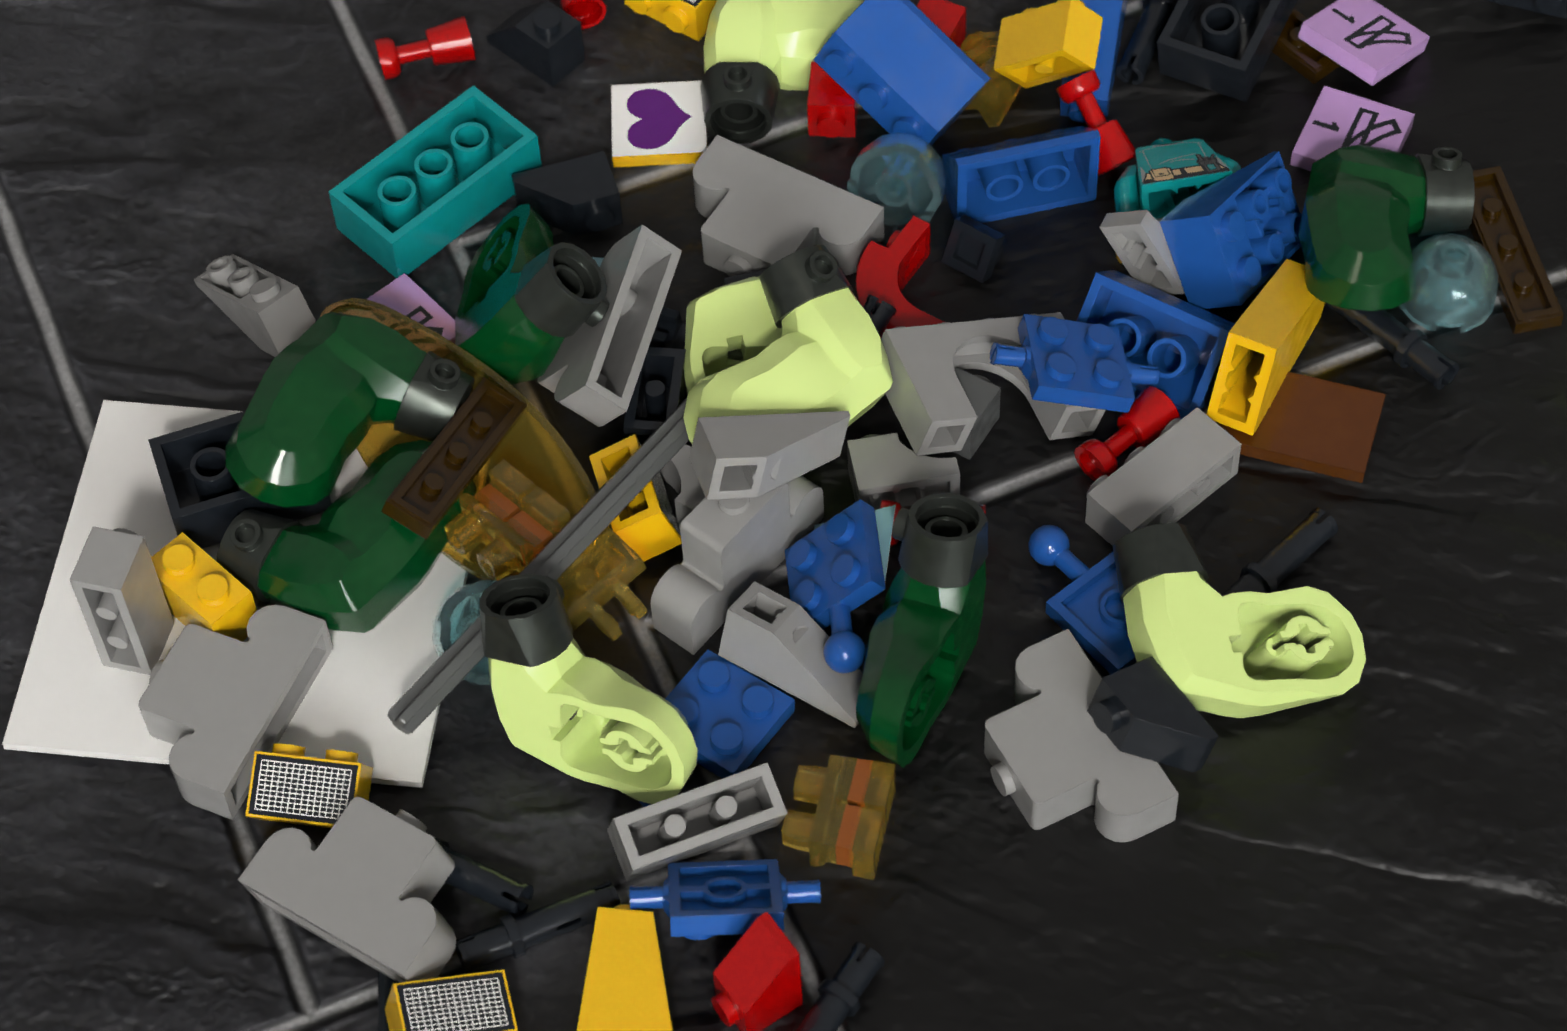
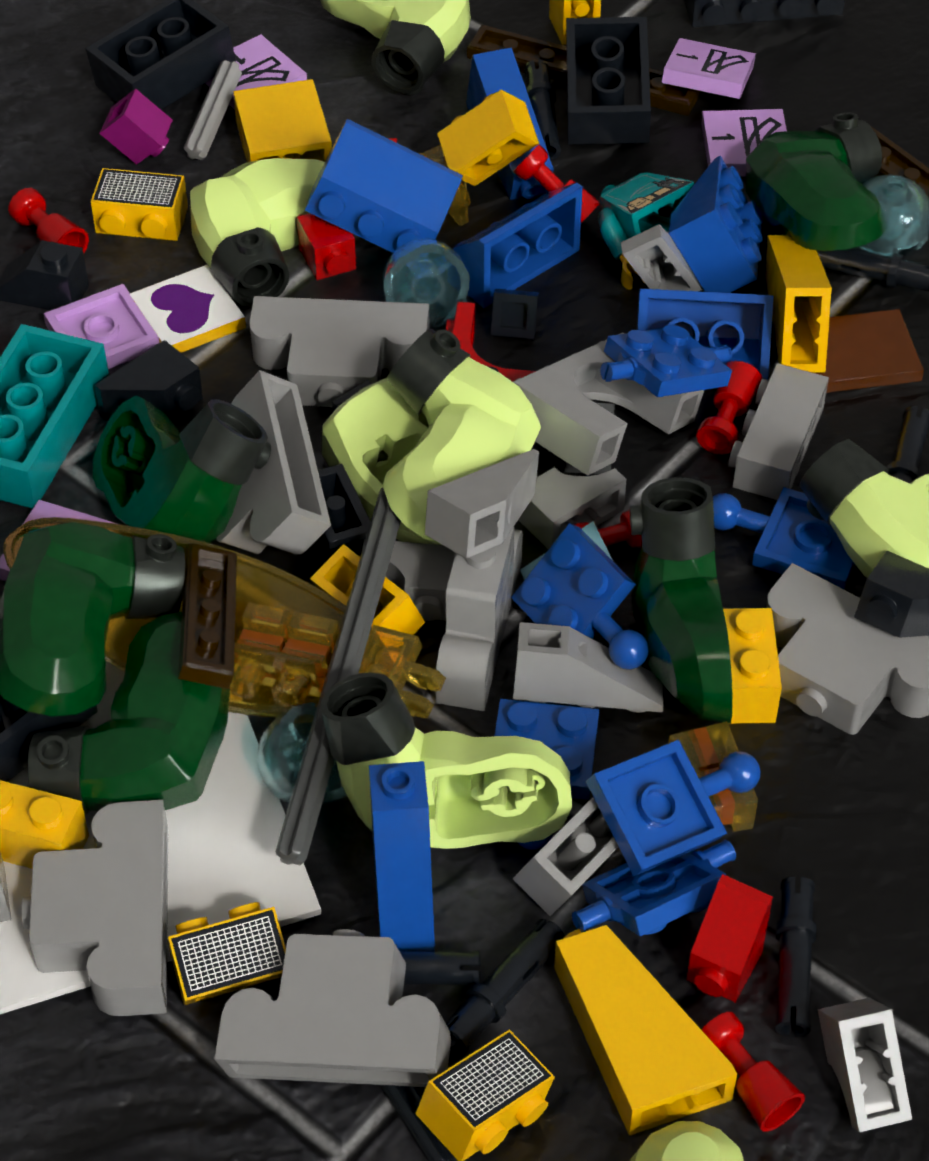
camera: 30 degrees left, 5 degrees down
none -> lavender tile [43,284,159,369]
none -> blue slope [369,761,435,952]
none -> blue plate [586,740,761,876]
none -> yellow brick [723,608,782,724]

